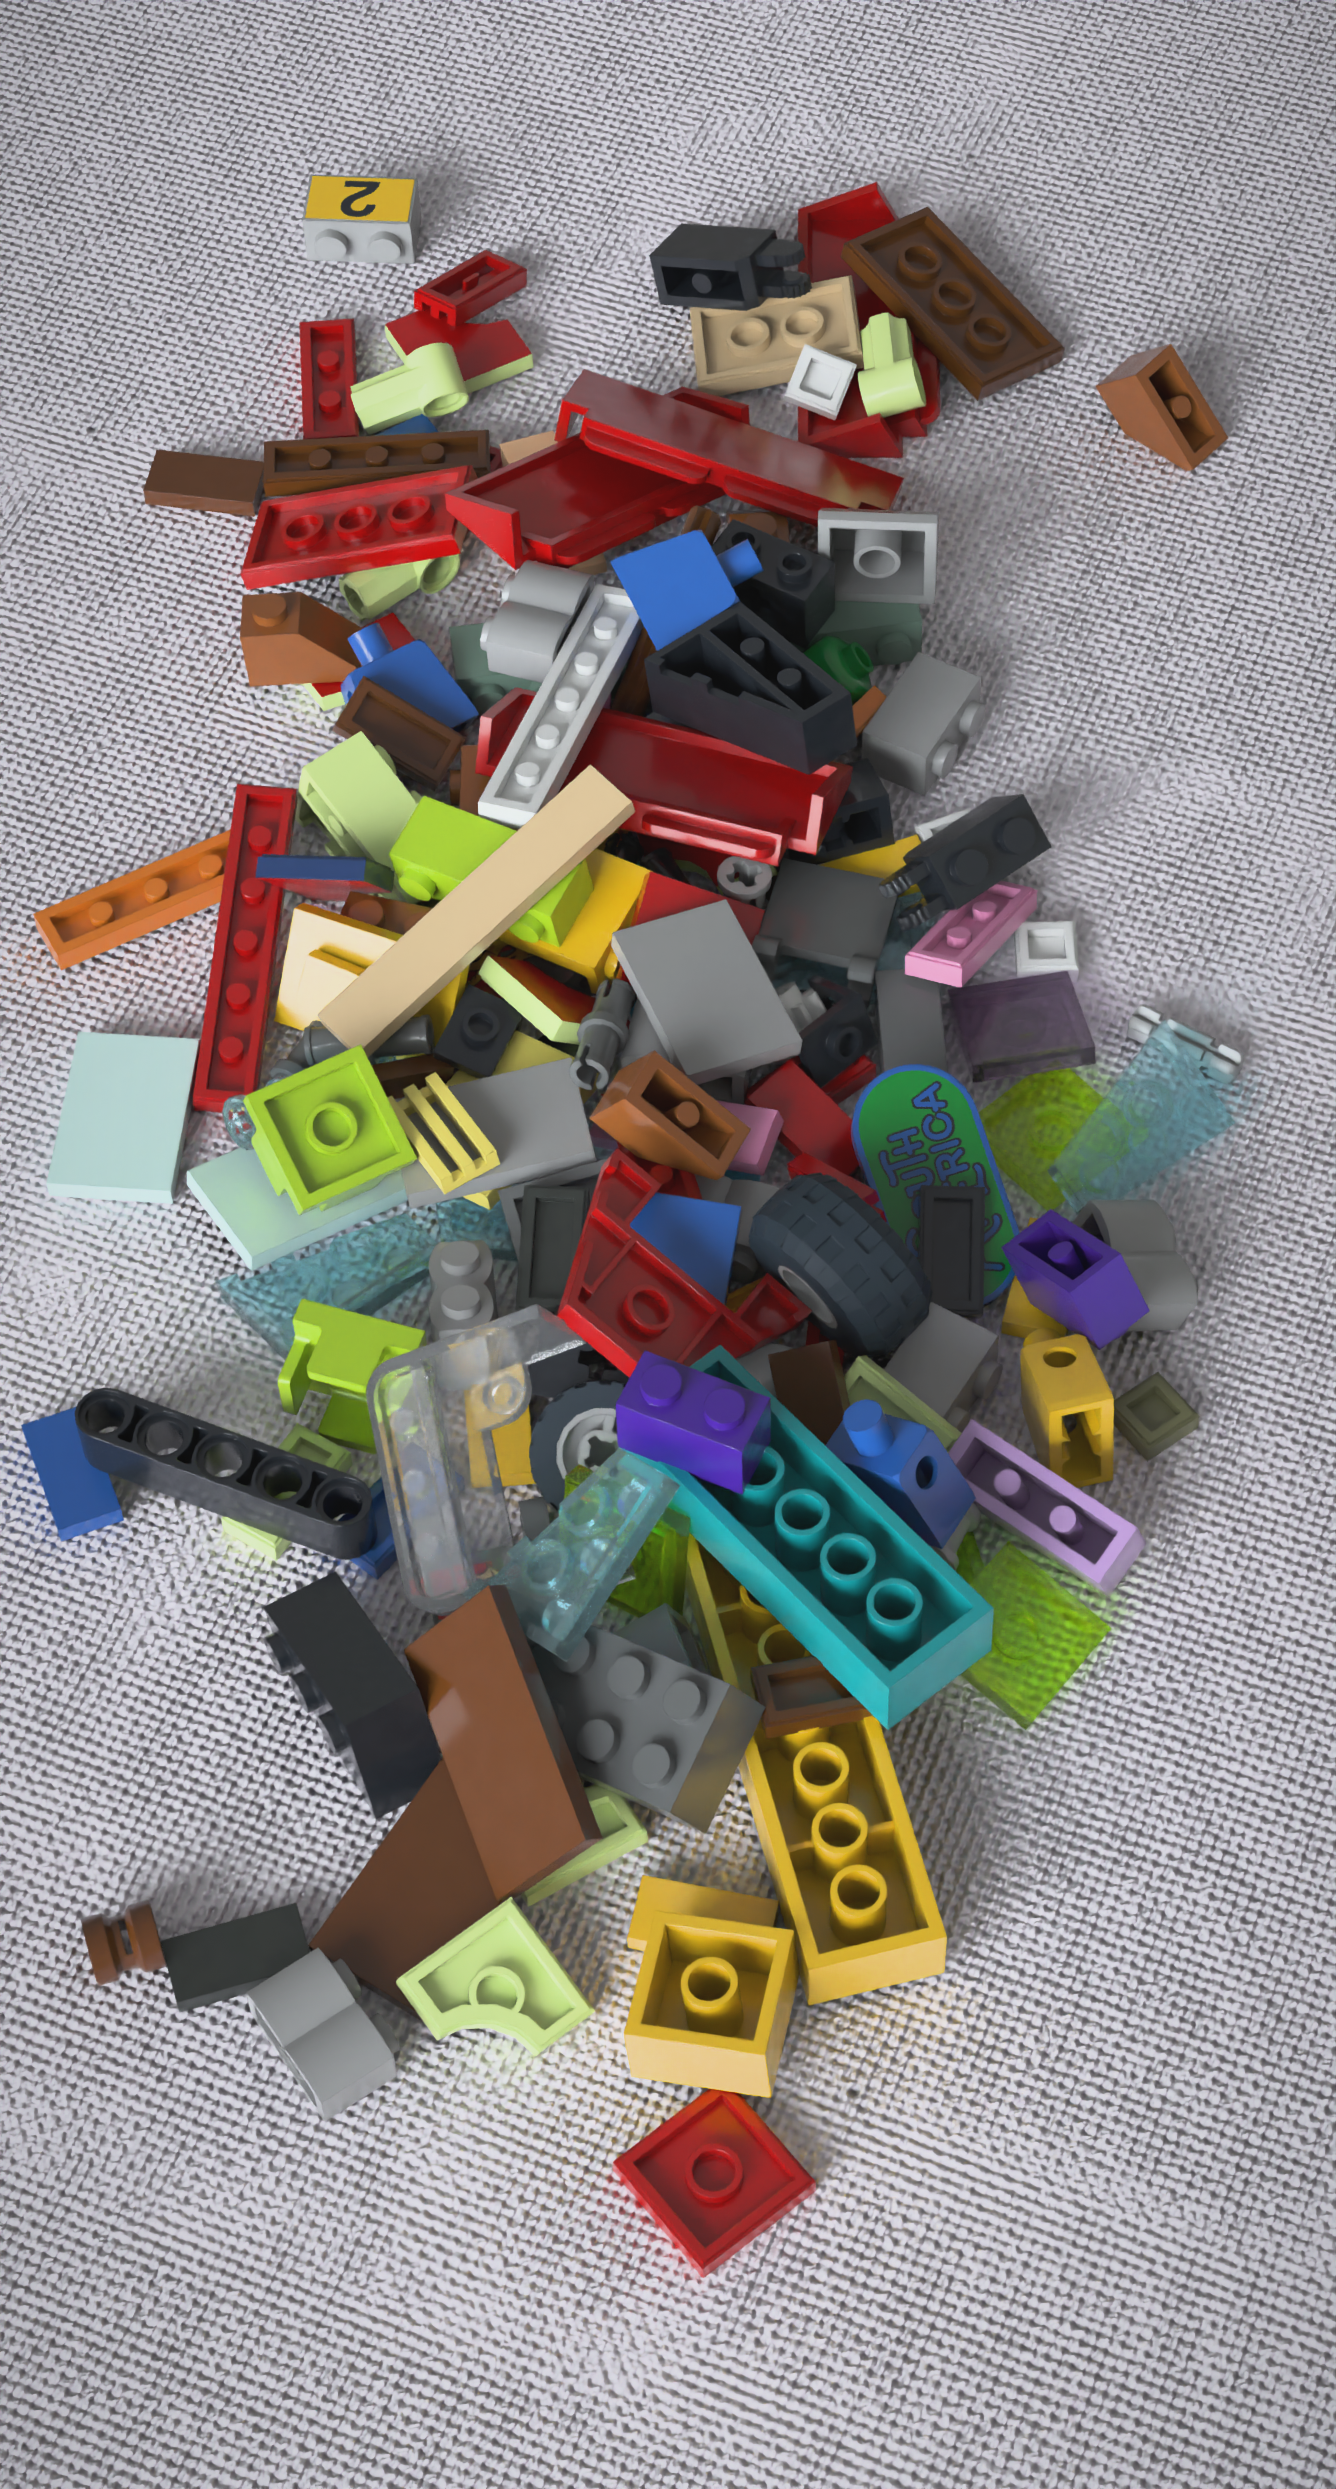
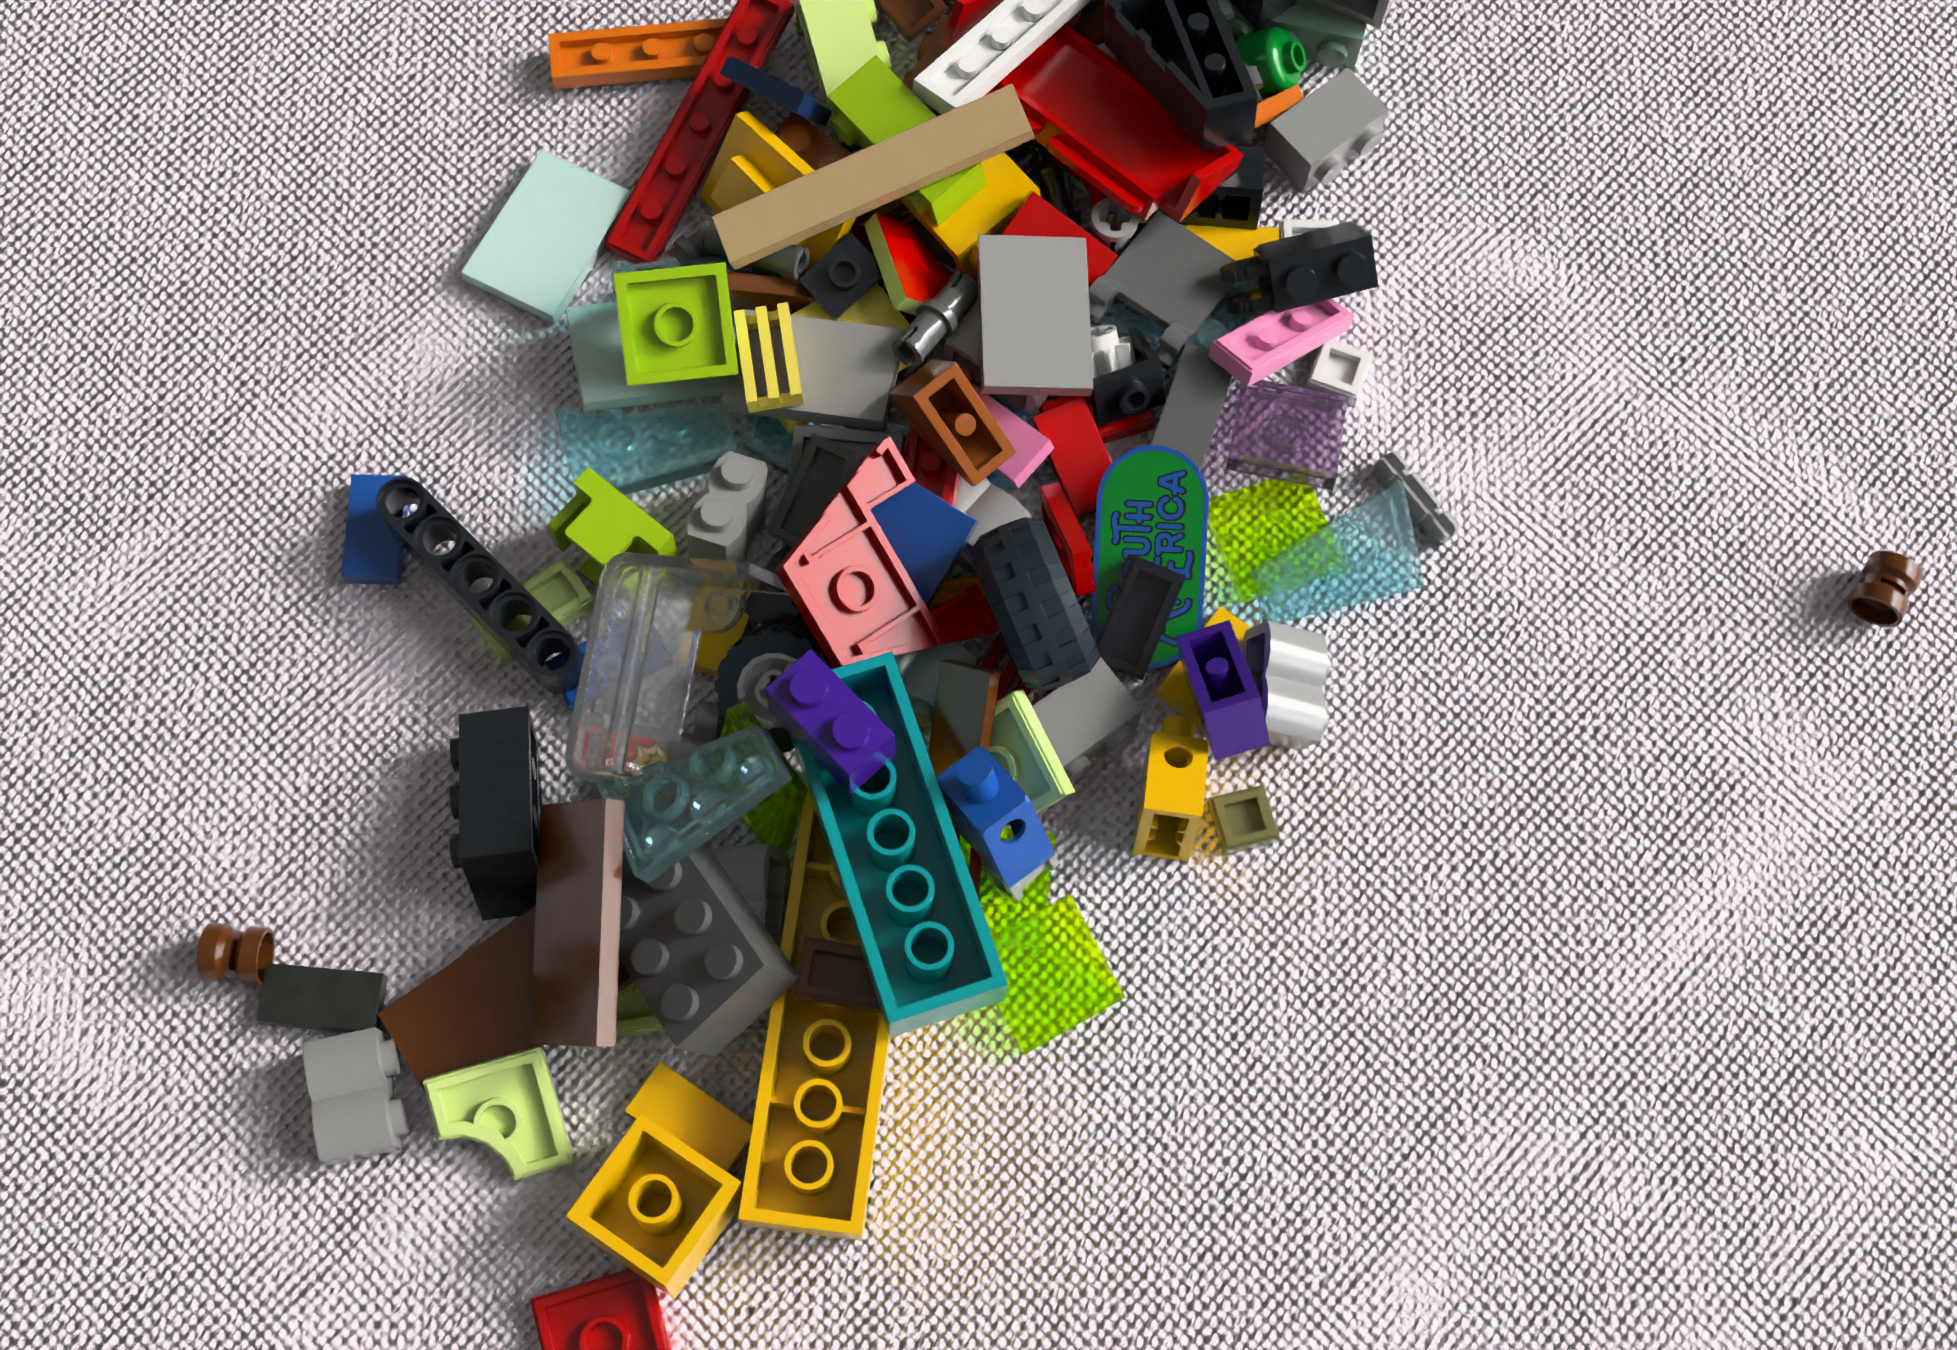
camera: 15 degrees right, 15 degrees up
lavender brick [948,1419,1146,1598] -> none

